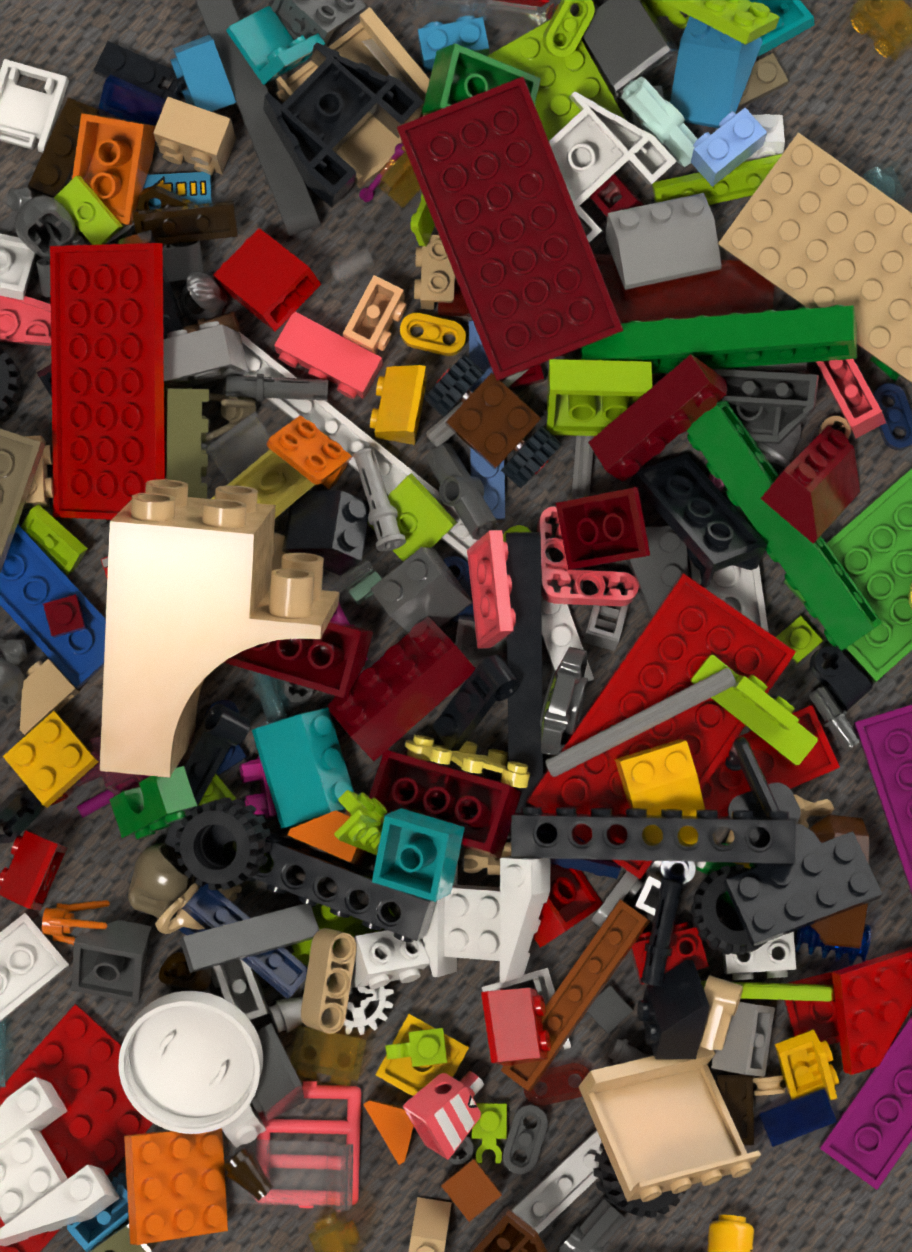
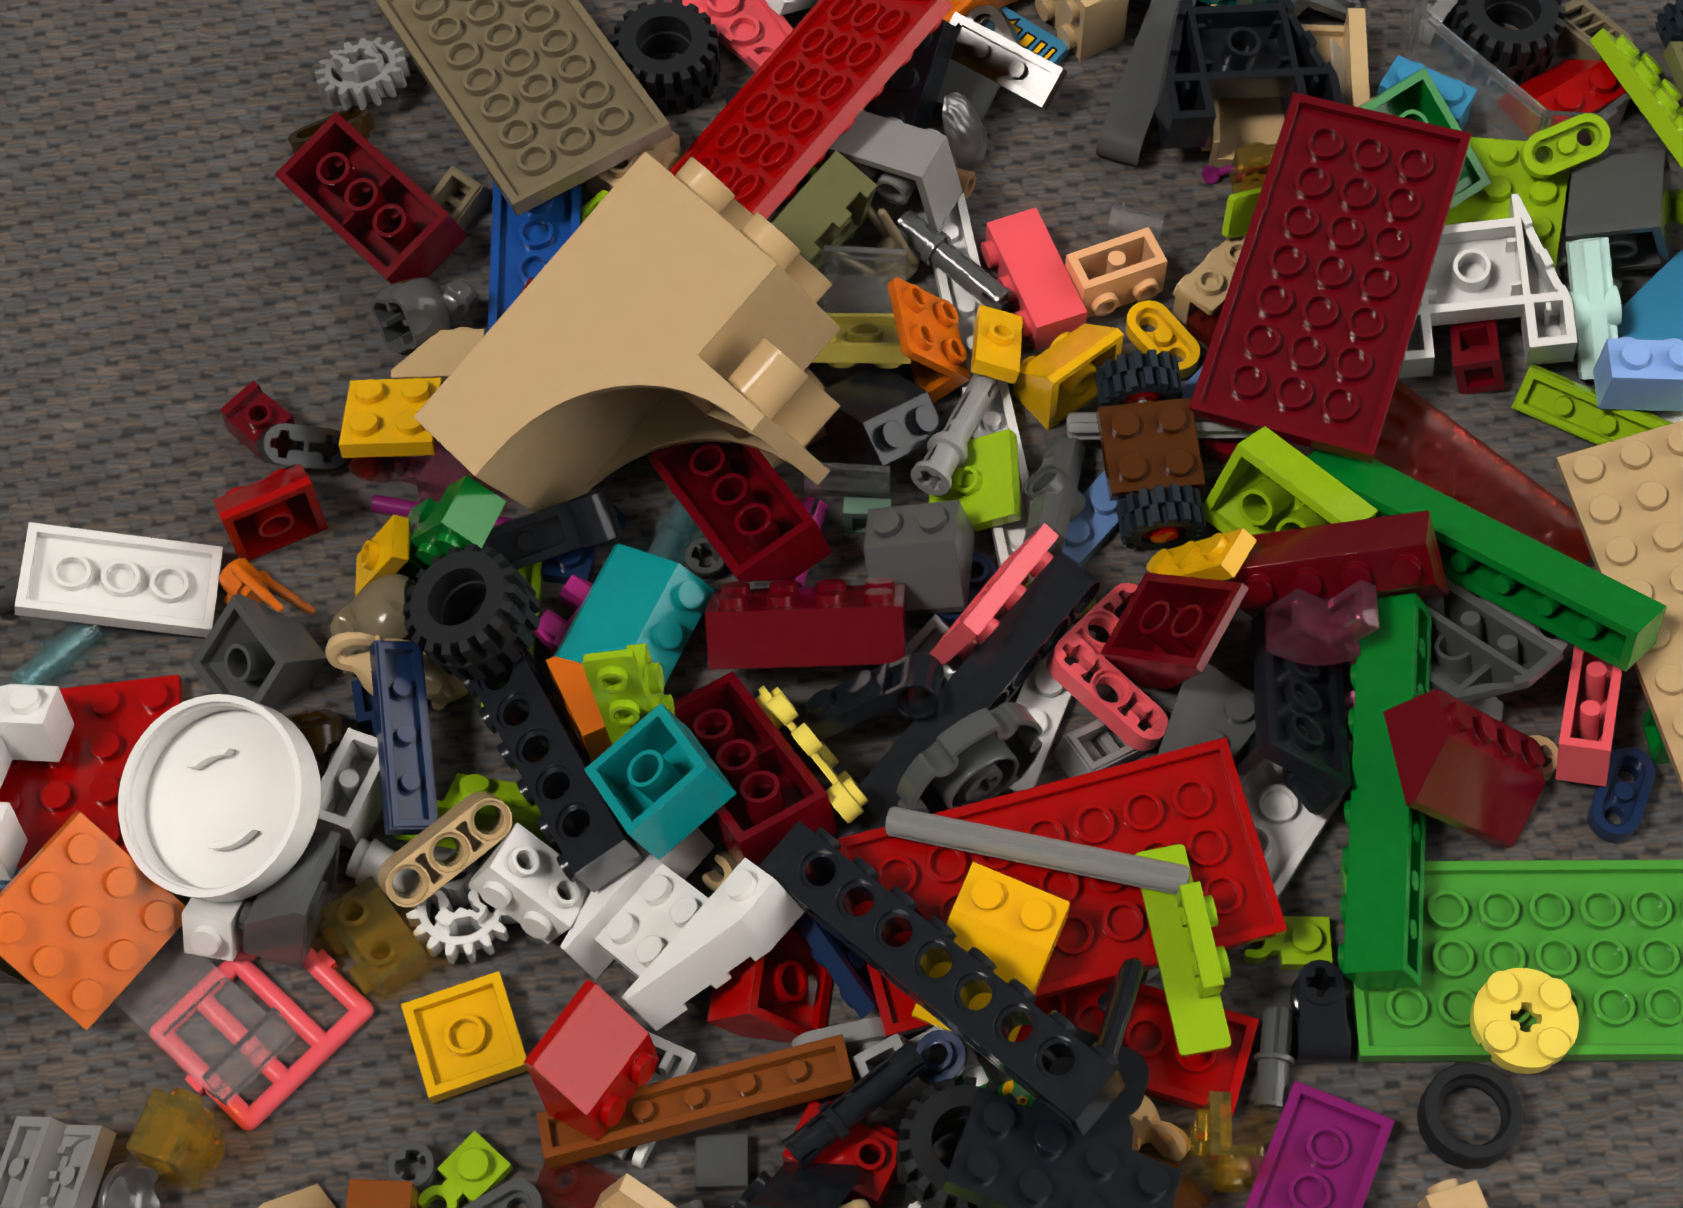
camera: 40 degrees right, 20 degrees down
dark grey tile [180,904,319,973] -> none
red brick [213,228,321,332] -> none
dark brown cone [223,1147,274,1201] -> none
orange slope [363,1099,414,1165] -> none
lime plate [385,1028,447,1067] -> none
coral torso [403,1071,484,1160] -> none
light grey slope [605,193,721,290] -> none
none -> yellow plate [355,515,410,597]
none -> yellow plate [971,305,1023,384]
none -> yellow plate [1146,528,1257,581]
none -> clear yellow bracket [1189,1091,1265,1193]
none -> clear pink brick [1265,580,1379,666]

